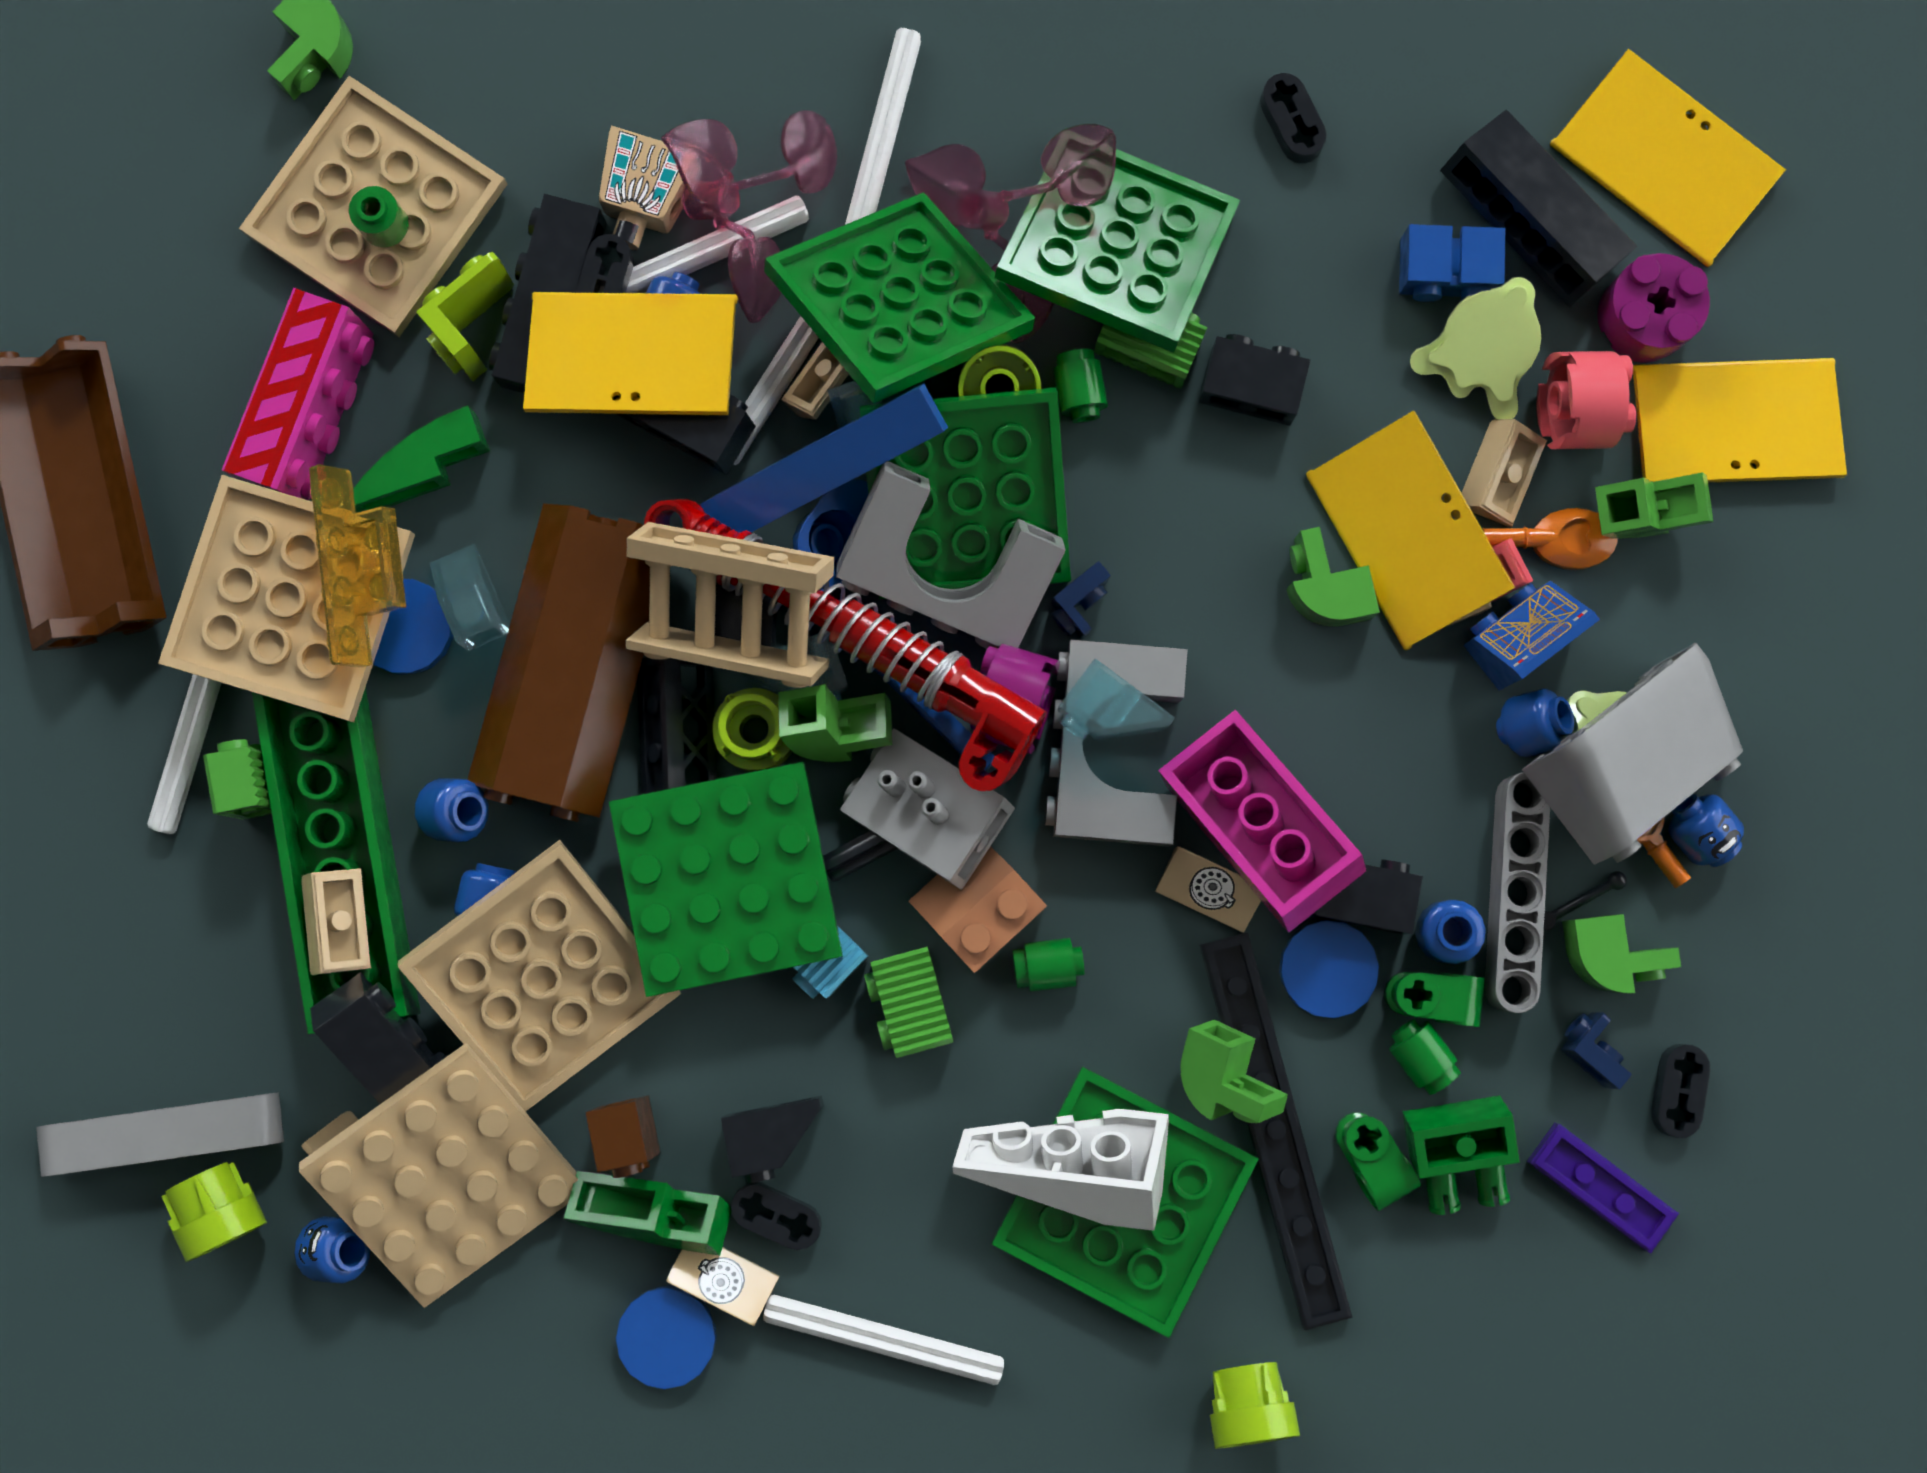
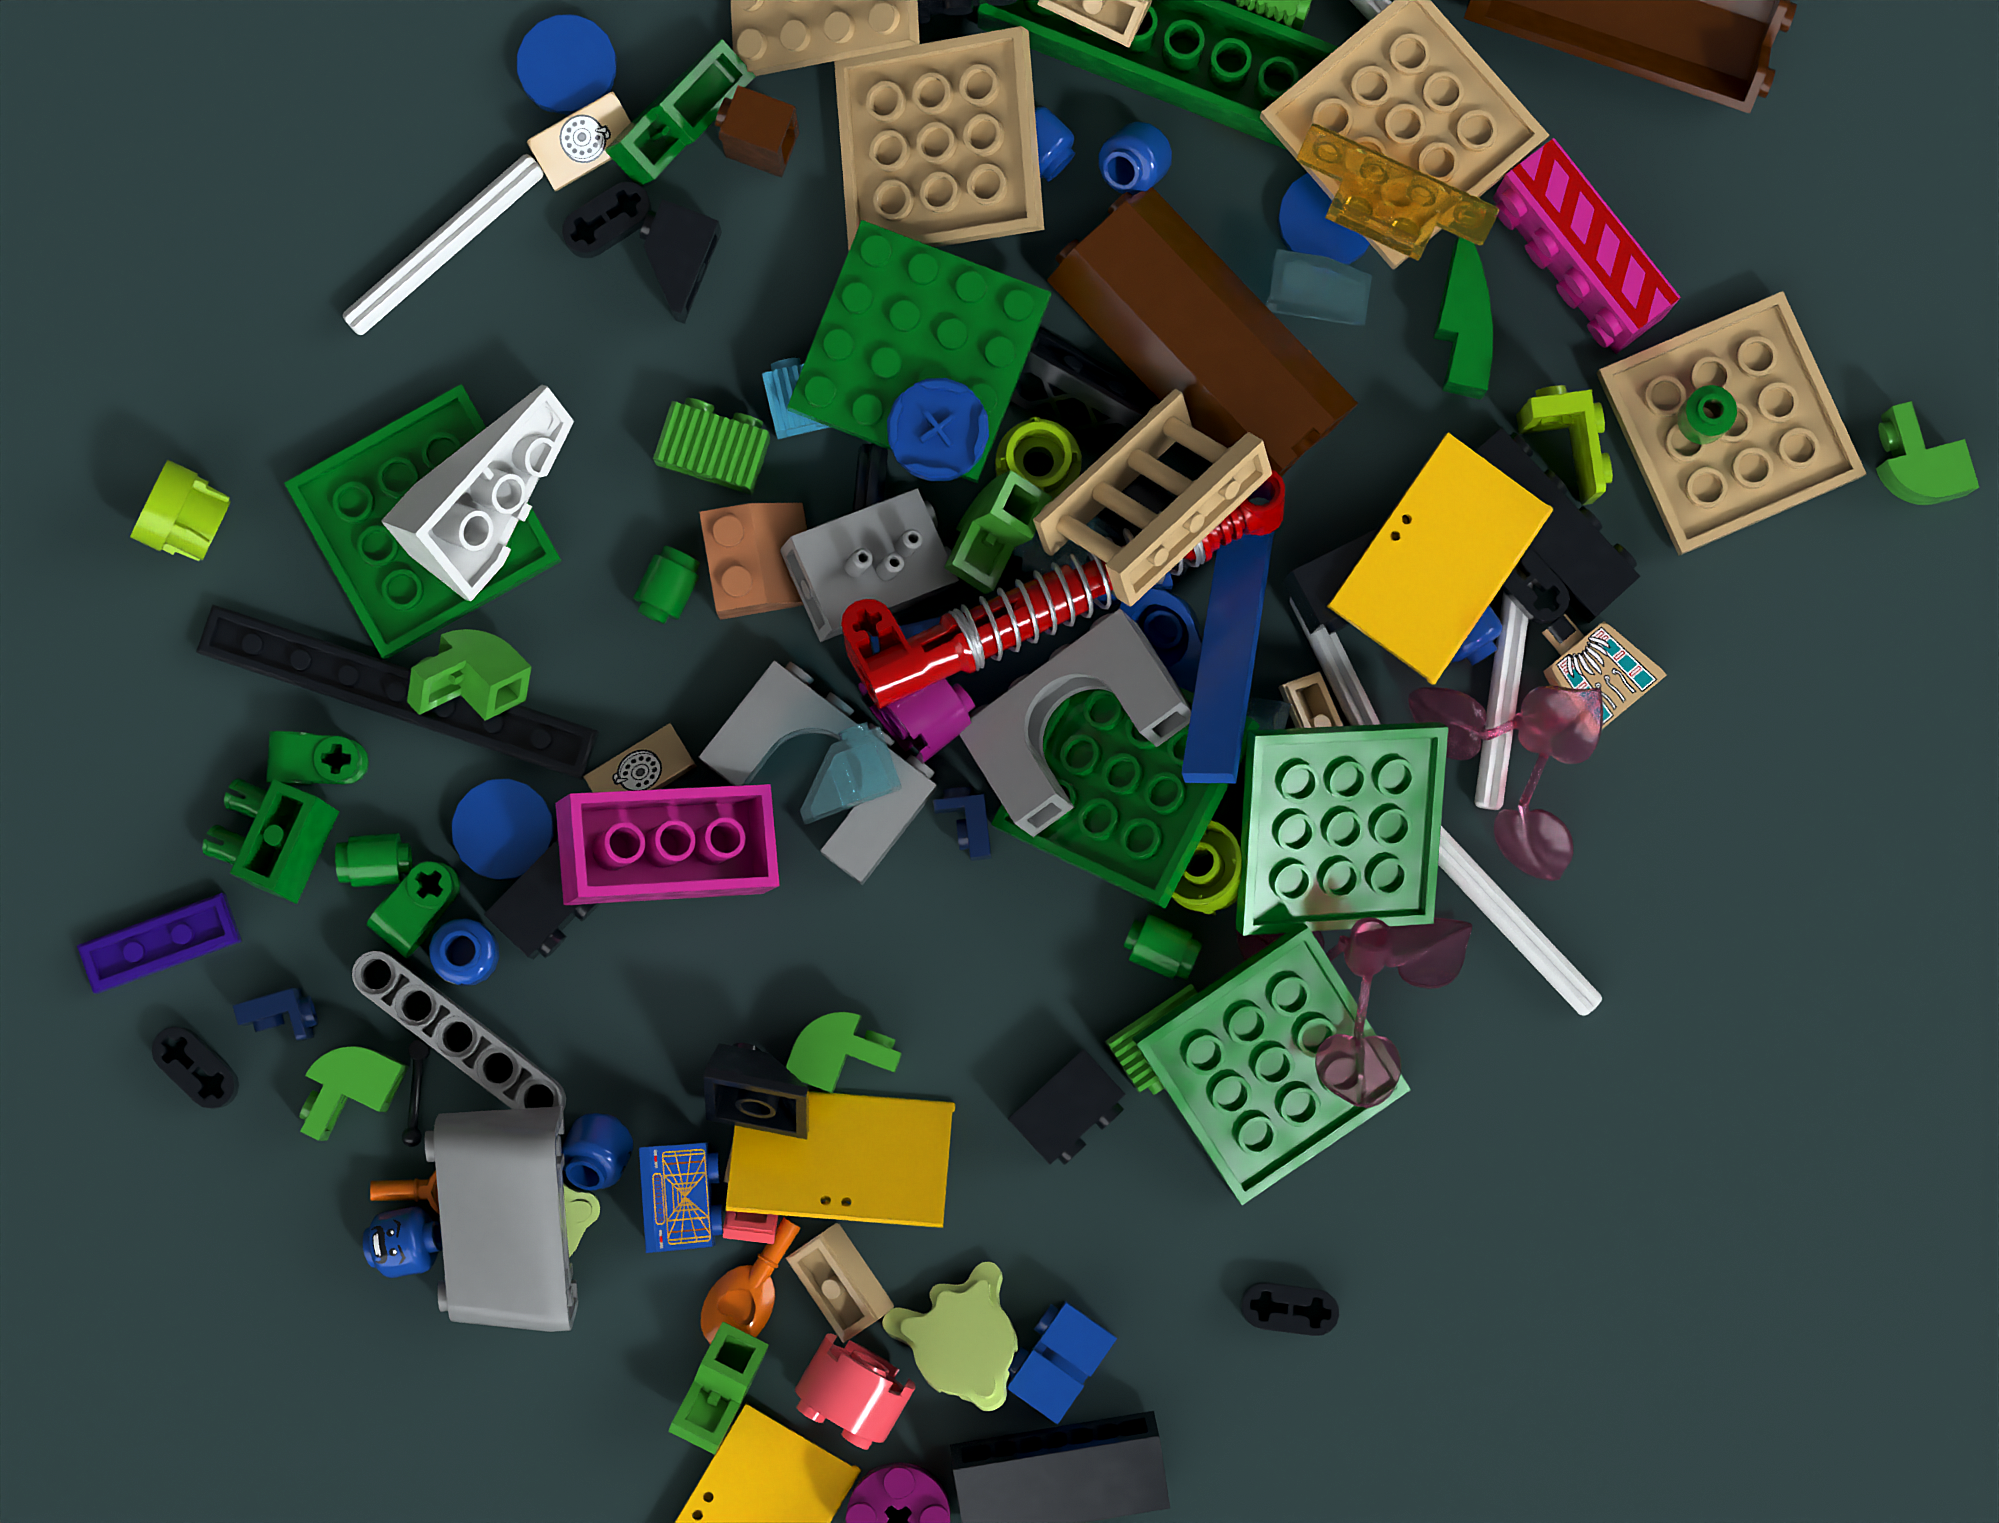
camera: 120 degrees right, 0 degrees up
none -> black slope [703,1043,809,1140]
none -> blue tile [887,378,989,481]

